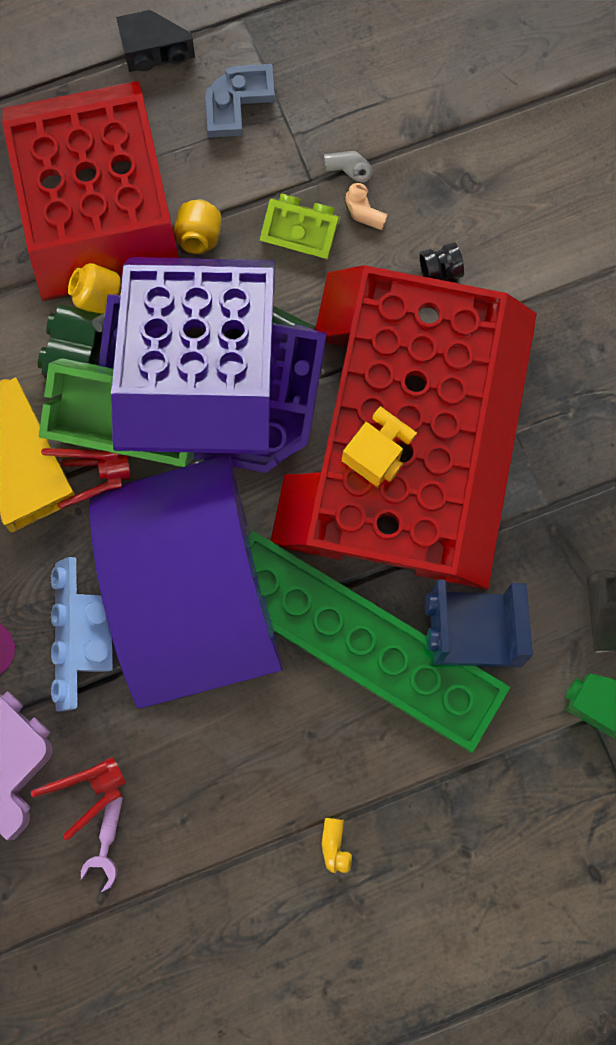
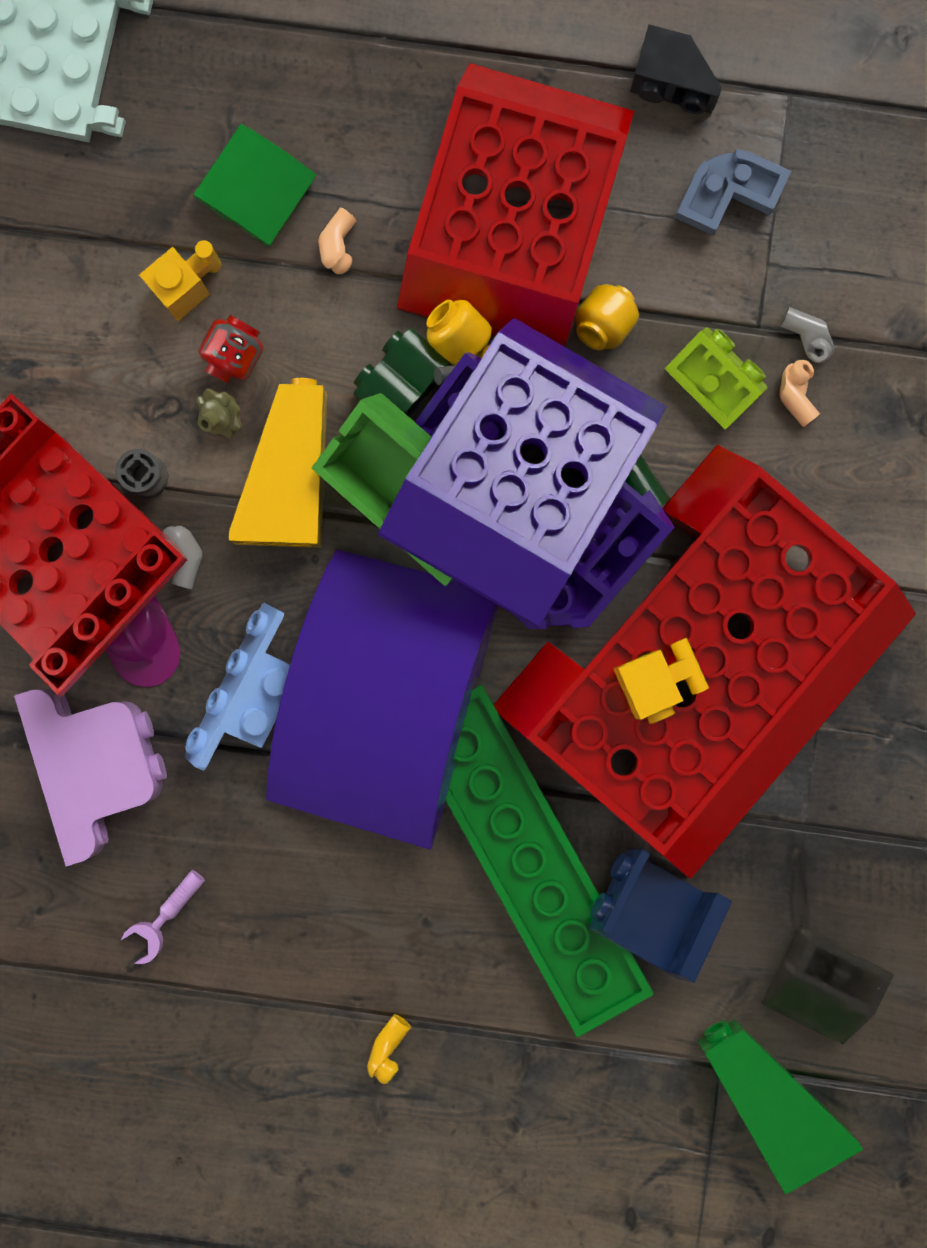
camera: 30 degrees right, 10 degrees up
red plant [31,757,126,841] -> none
red plant [41,448,130,509] -> none
black wheel [419,242,464,280] -> none

